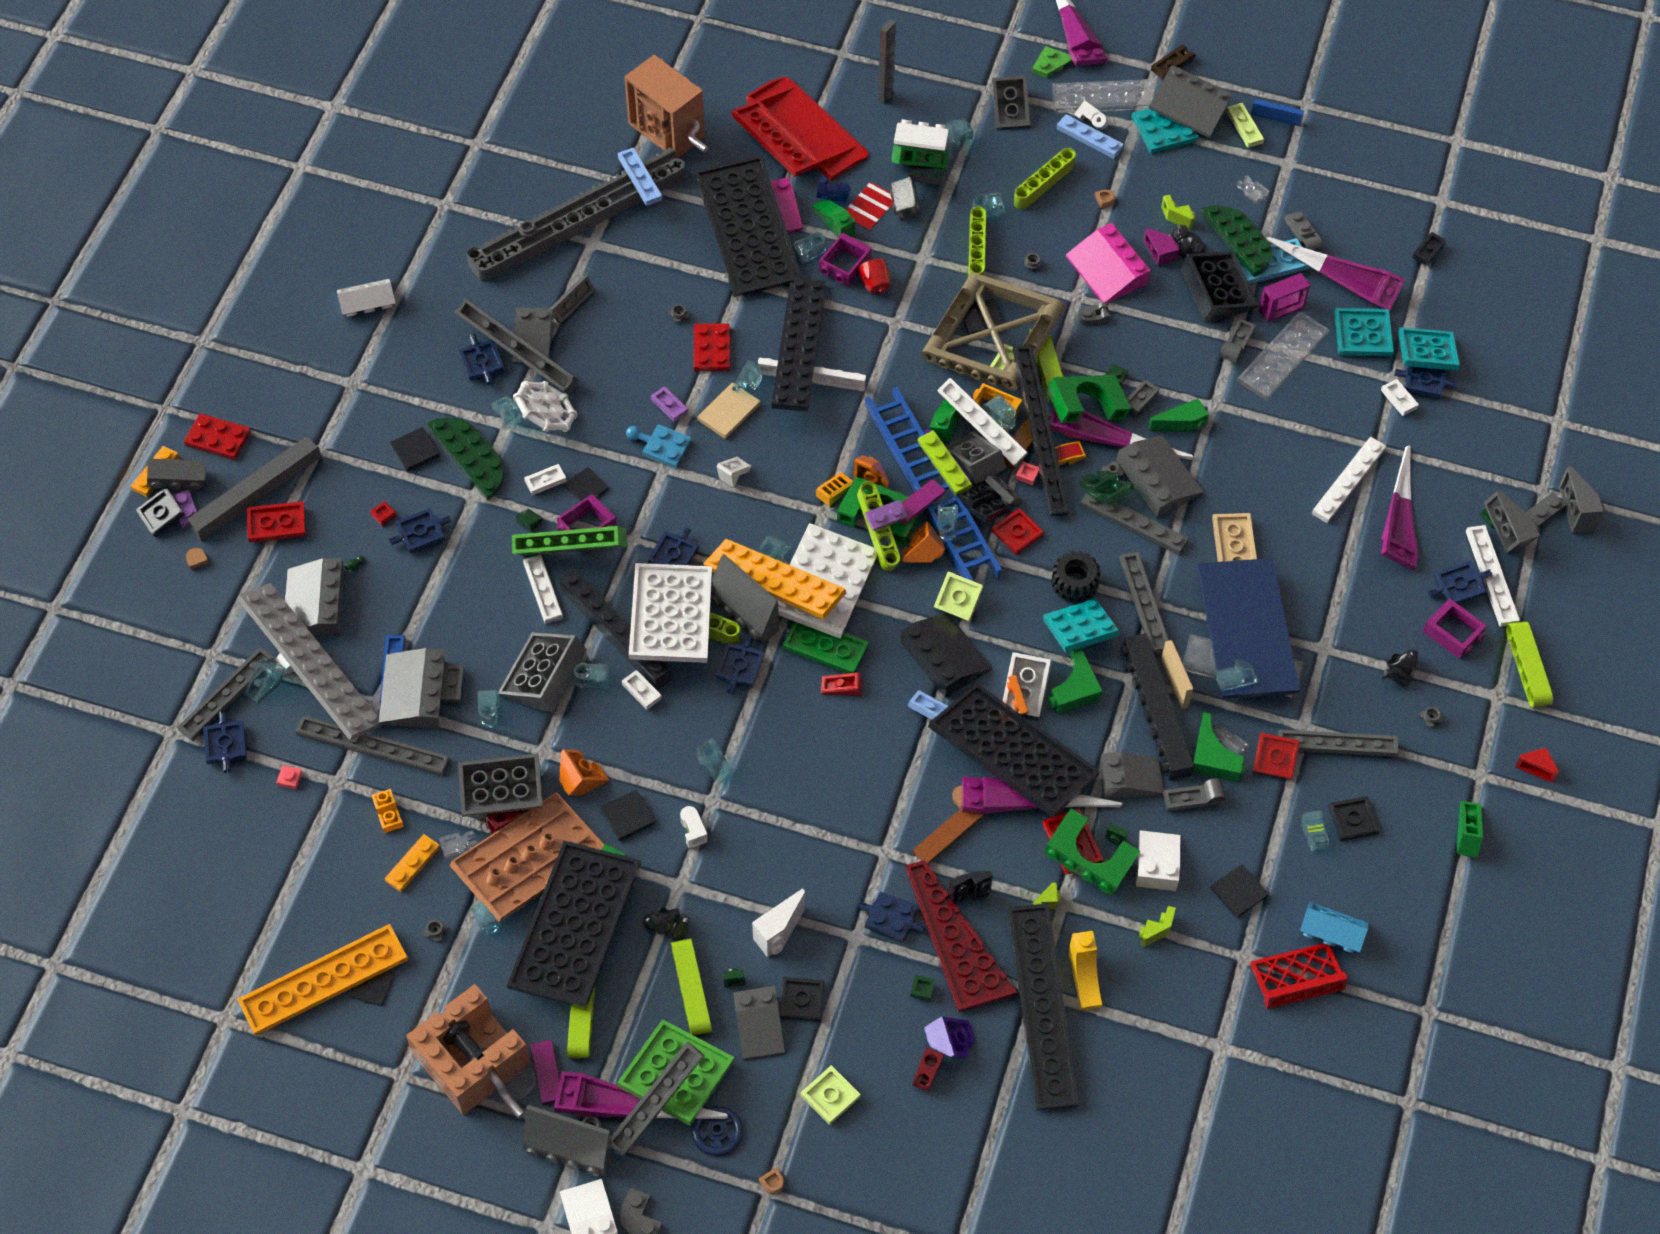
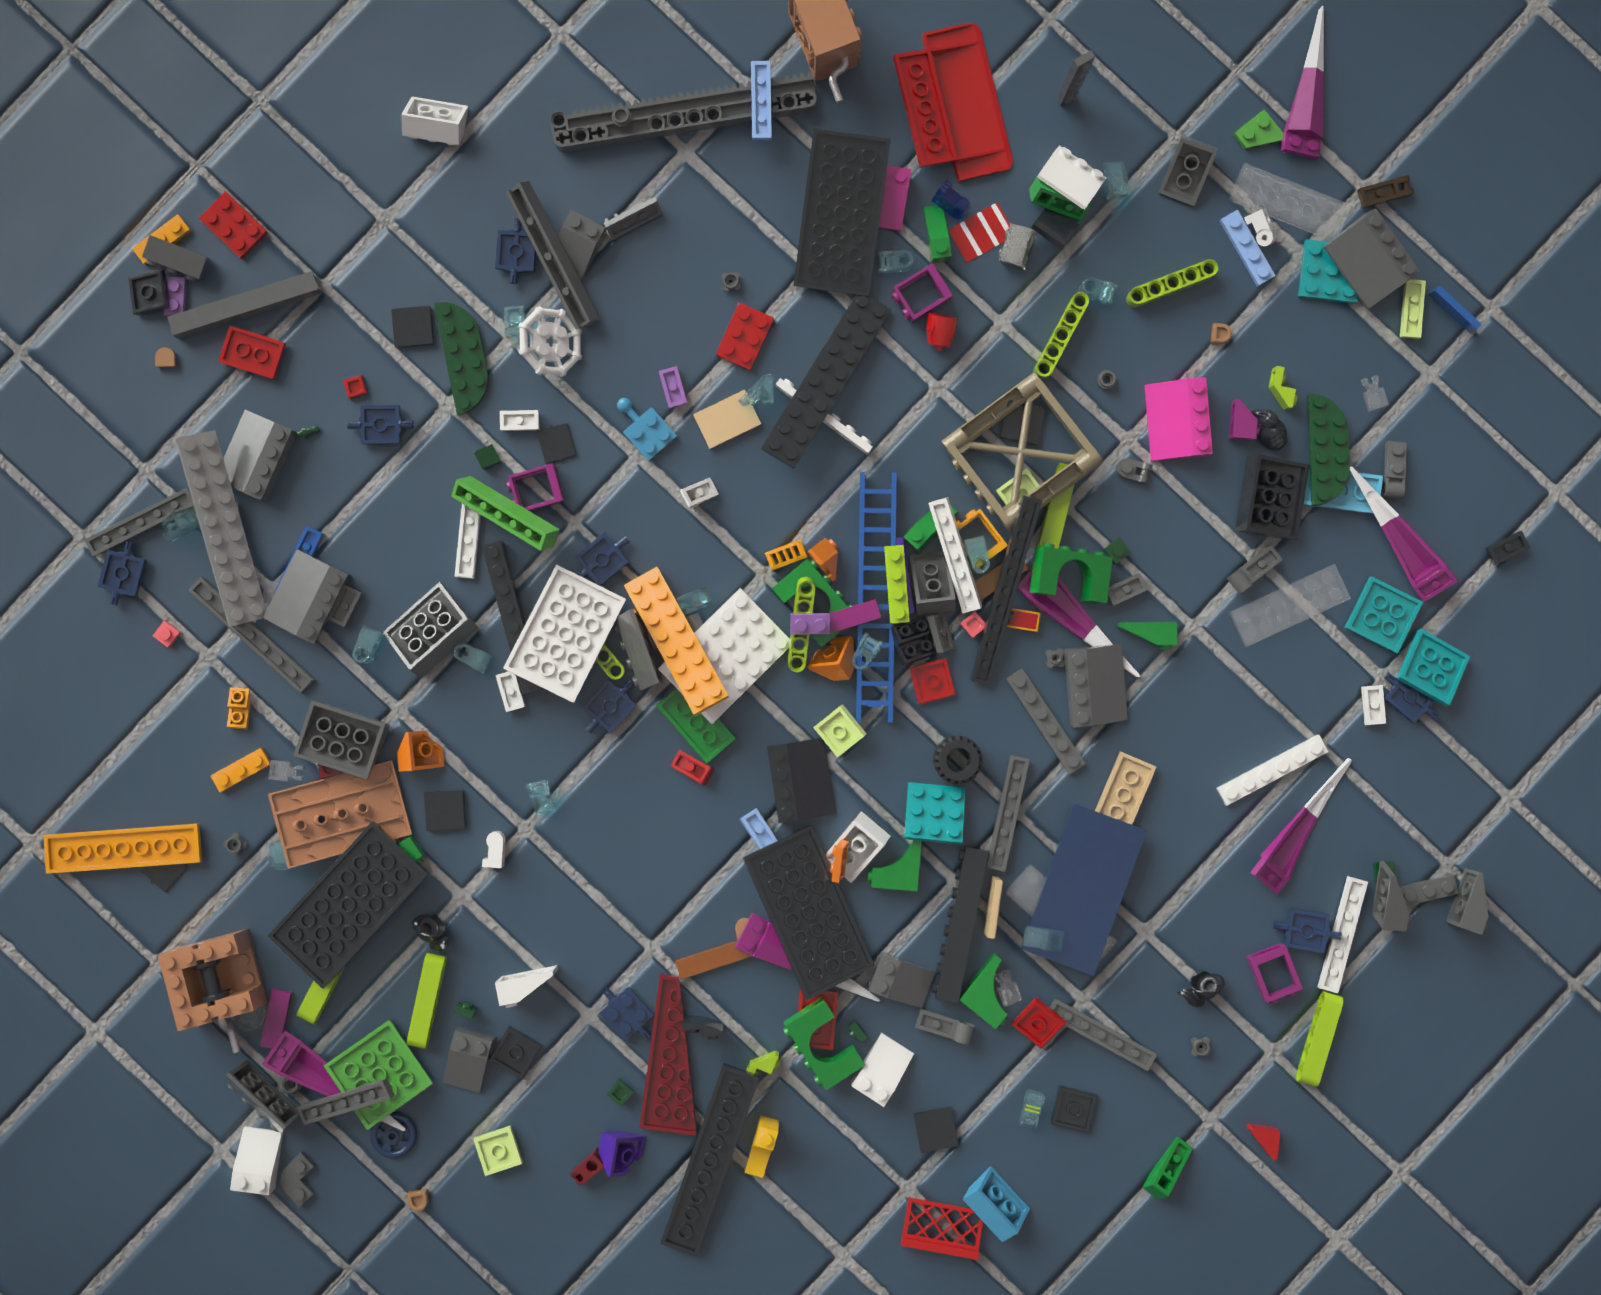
camera: 20 degrees right, 30 degrees up
clear green plate [1079,471,1134,505] -> none
lime slope [1138,906,1176,947] -> none
magenta window [1259,273,1310,322] -> none

